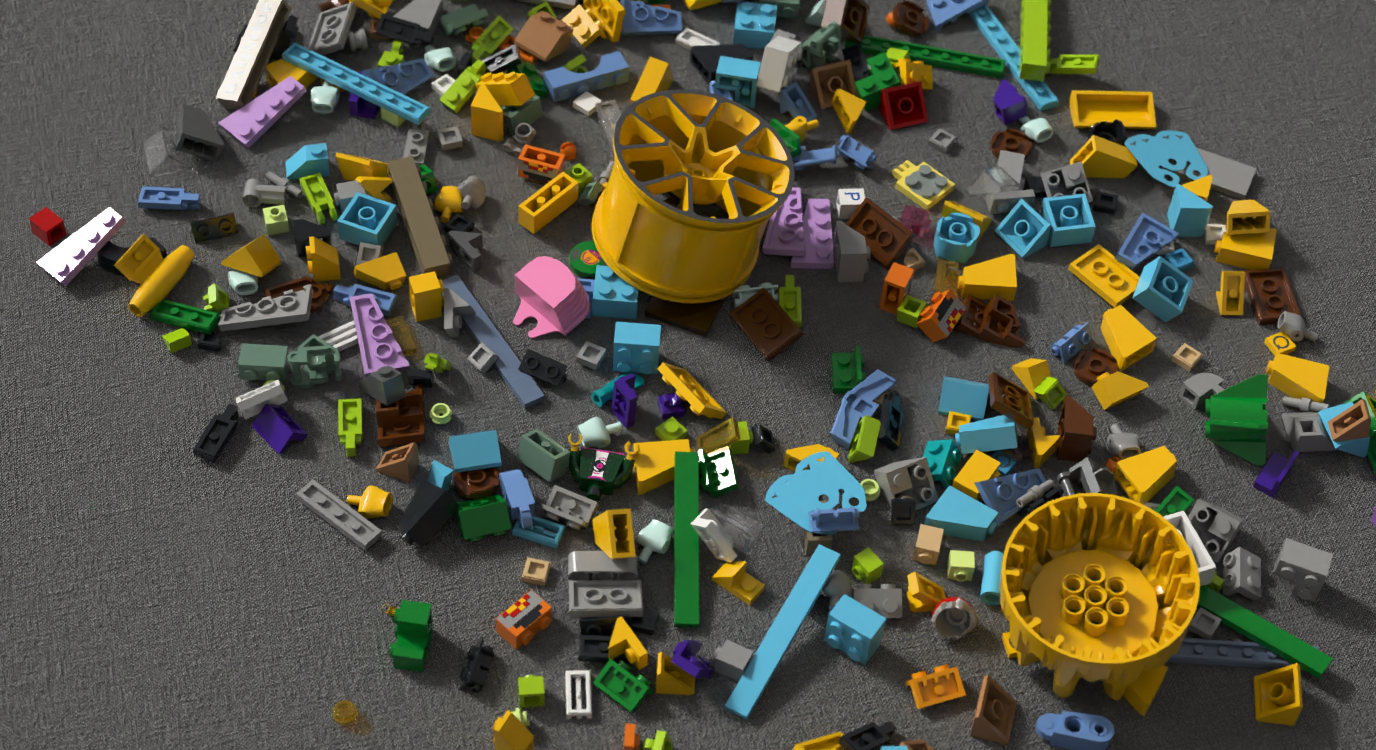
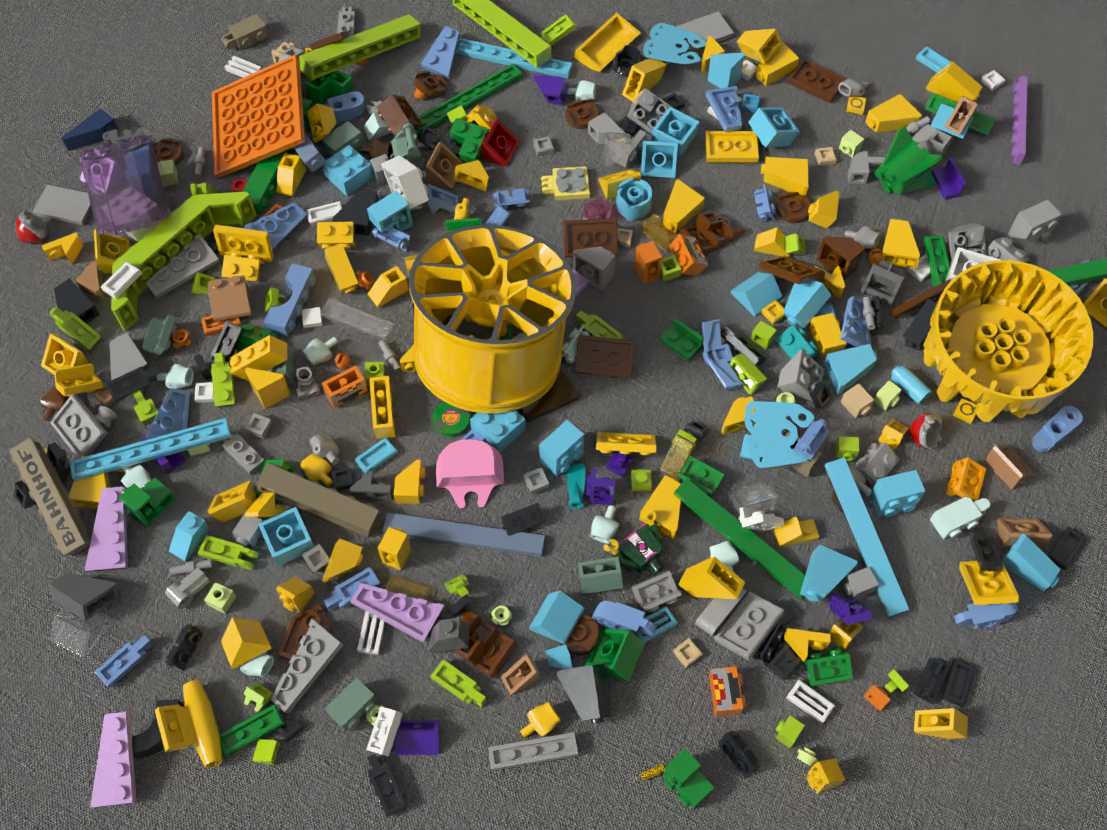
camera: 45 degrees left, 10 degrees up
red brick [29,207,67,247] -> none
sand green piece [287,334,342,388] -> none
black tile [293,219,332,257] -> none
light grey slope [444,287,476,337] -> none
light grey tile [467,342,499,374] -> none
lime hinge [471,15,514,64] -> none
sand green tile [577,181,603,206] -> none
white brick [836,189,868,219] -> none
yellow slope [1216,271,1245,315] -> none
none -> green brick [119,477,176,527]
none -> light aqua piece [302,337,338,366]
none -> yellow bracket [317,222,355,250]
none -> medium azure tile [354,437,398,475]
none -> dark brown piece [359,139,392,160]
none -> yellow slope [394,460,425,504]
none -> lime plate [750,321,776,350]
none -> medium azure slope [800,545,858,602]
none -> yellowish green plate [839,130,864,158]
none -> light aqua hinge [930,497,990,539]

